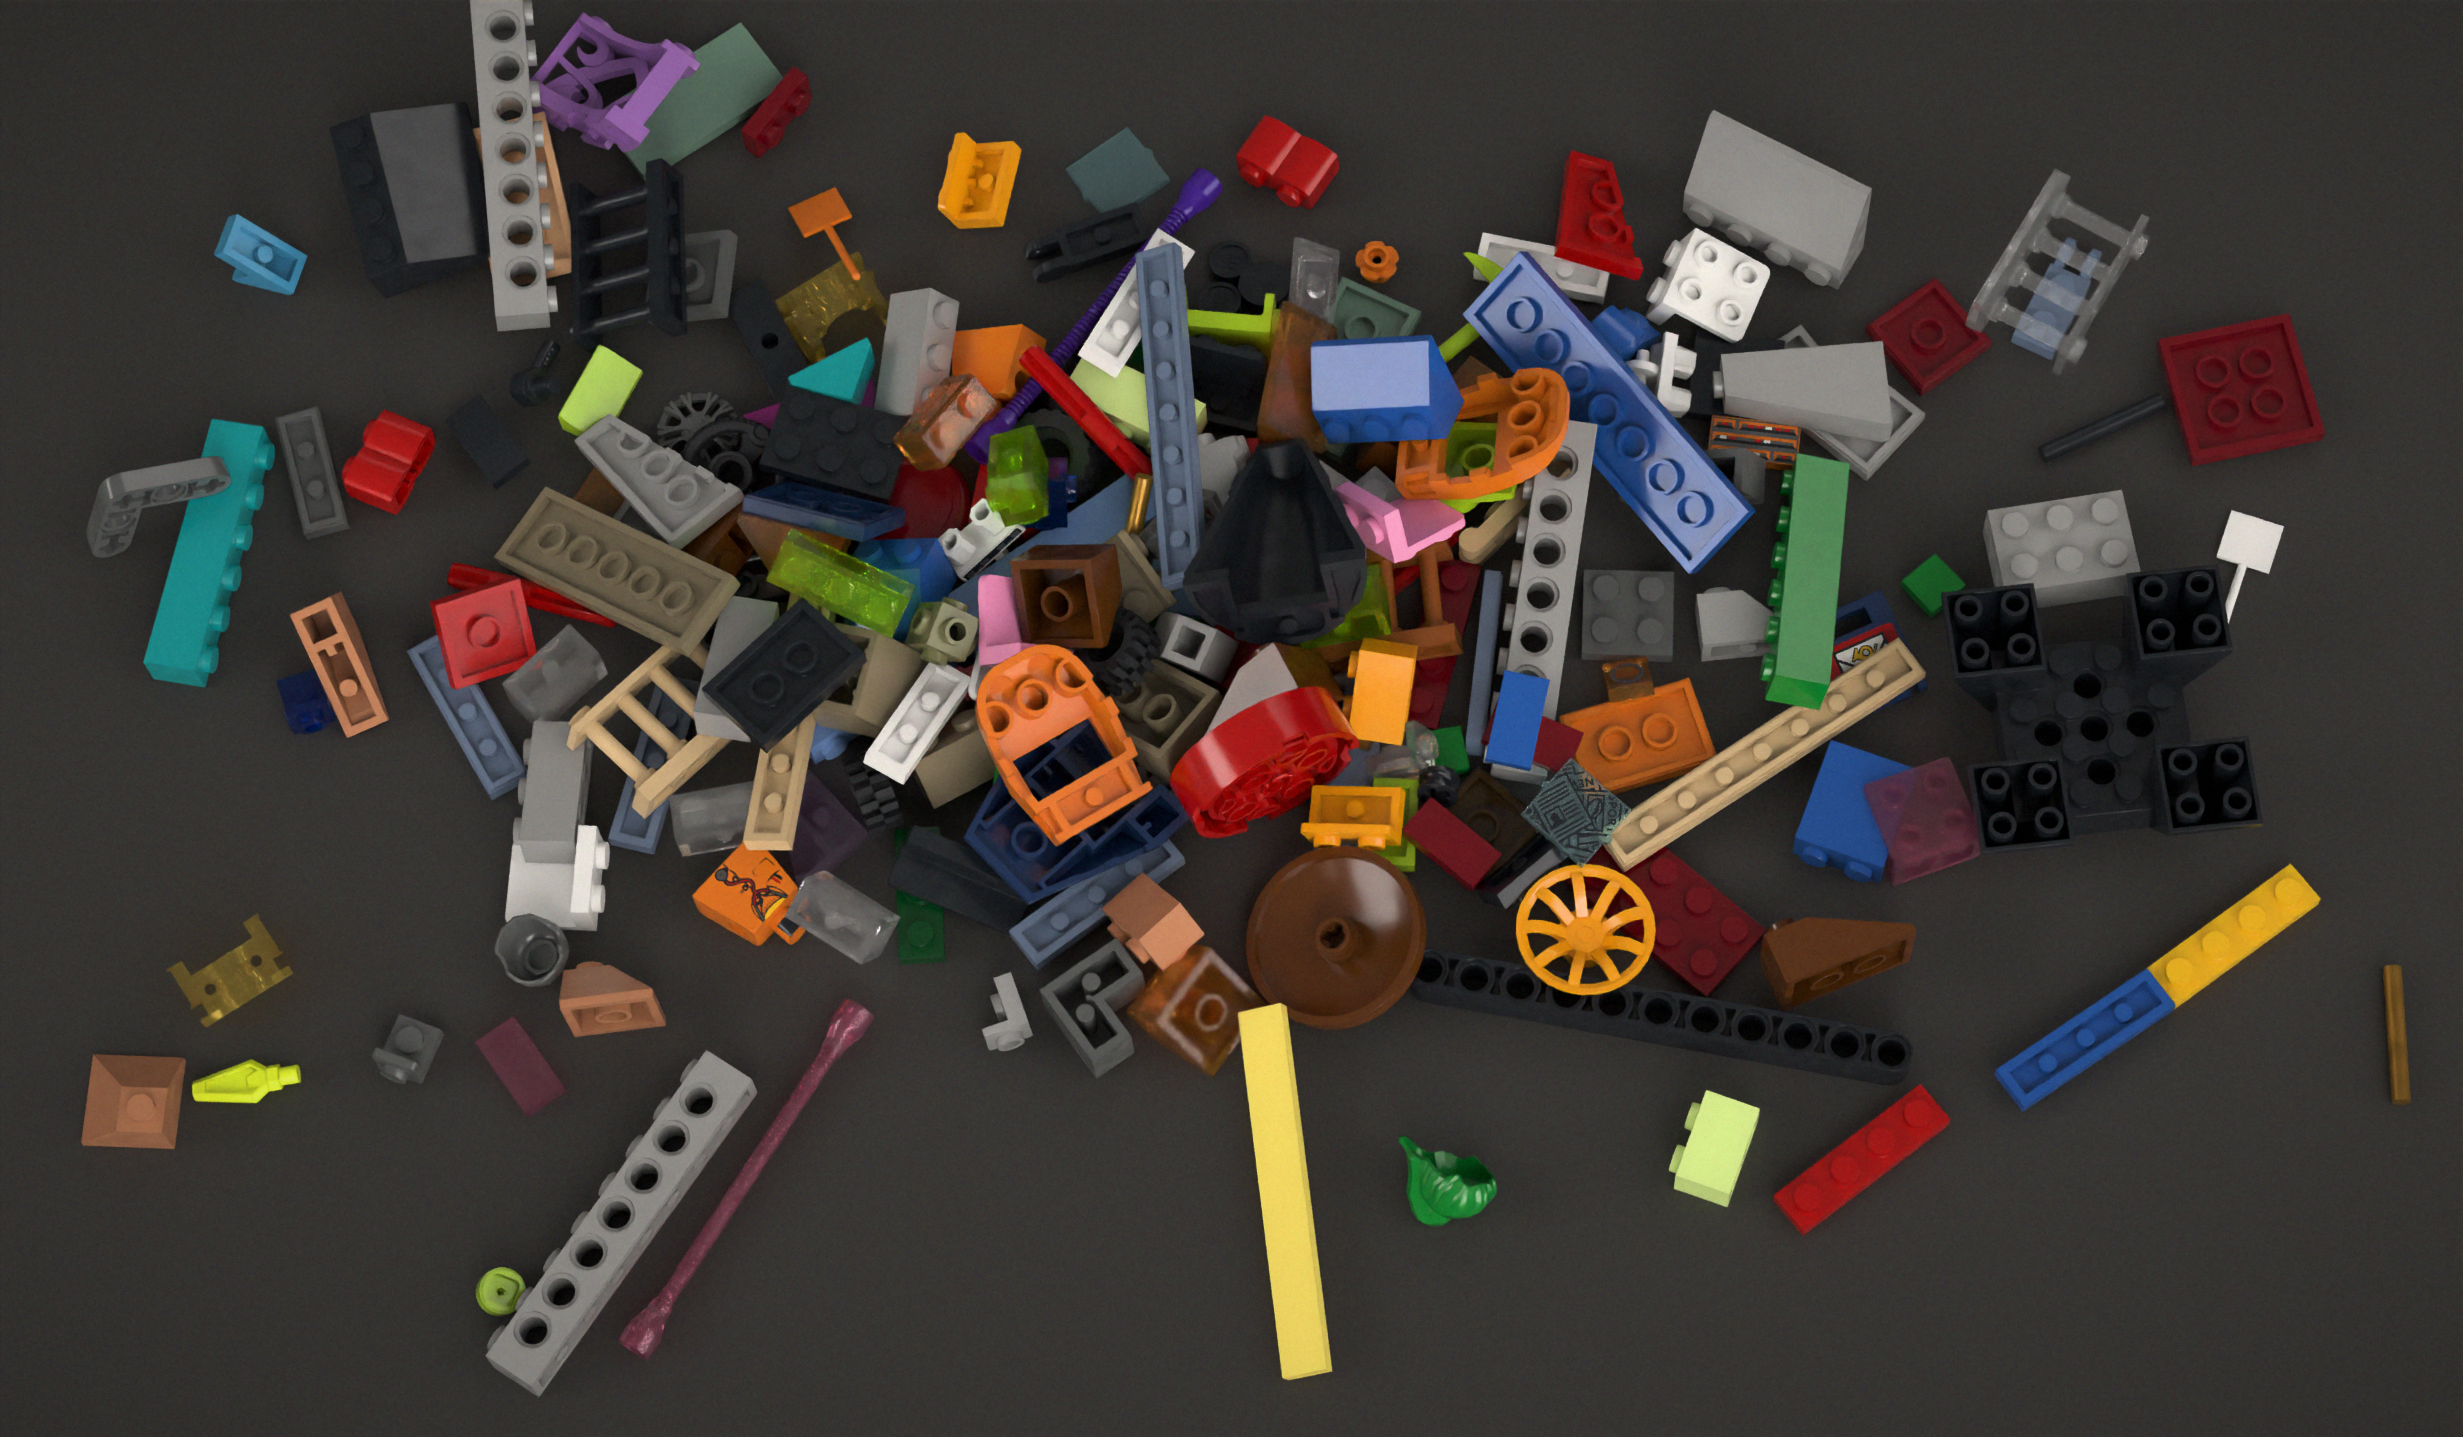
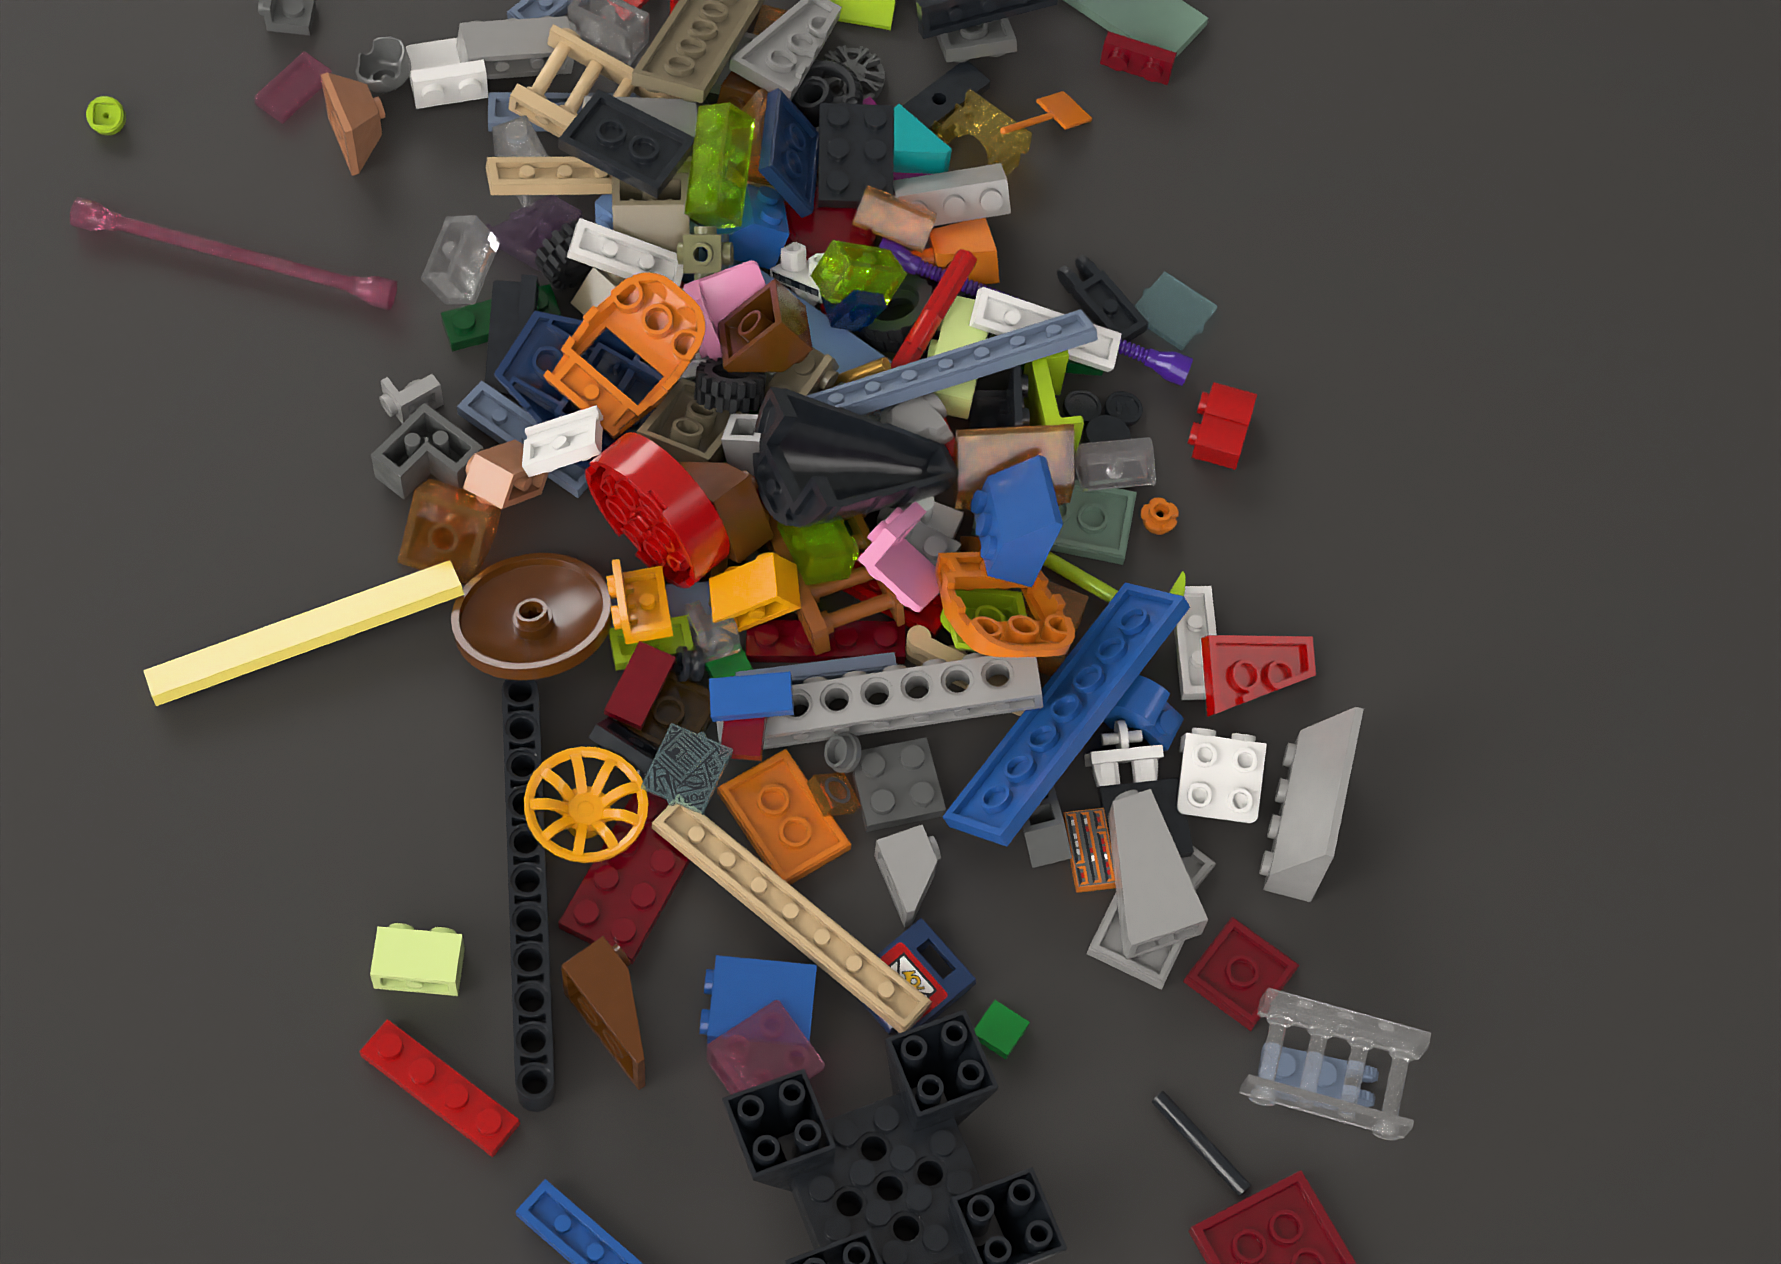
camera: 60 degrees right, 5 degrees down
light grey brick [485,1050,758,1397] -> none
orange torso [692,842,808,946] -> none
light orange bracket [938,132,1022,229] -> none
green hair [1399,1135,1497,1226] -> none
green brick [1760,453,1850,710] -> none
light grey brick [1983,490,2141,608] -> none
none -> white plate [522,405,603,477]
none -> dark grey plate [824,732,861,773]

